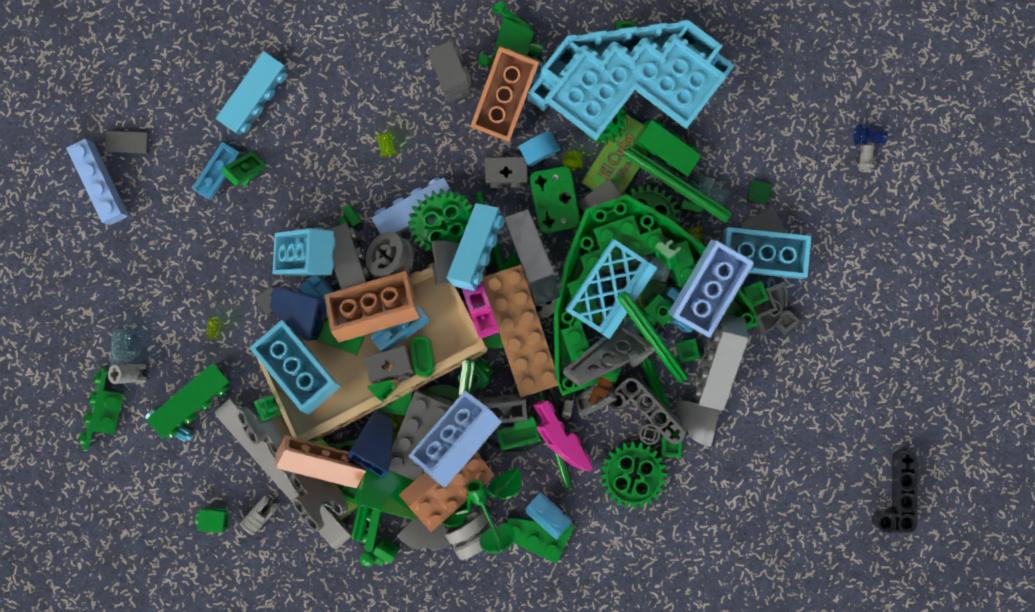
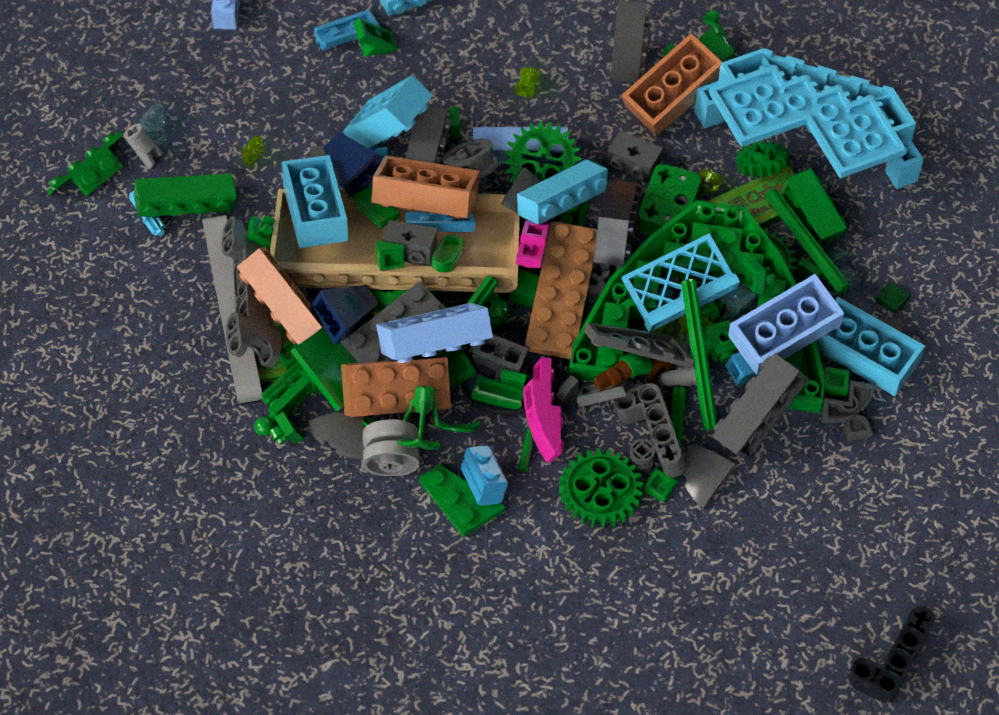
camera: 25 degrees right, 30 degrees down
green brick [195,507,230,533] -> none
light grey hinge [240,496,279,535] -> none
dark azure brick [518,131,561,166] -> none
green tile [674,338,700,363] -> none

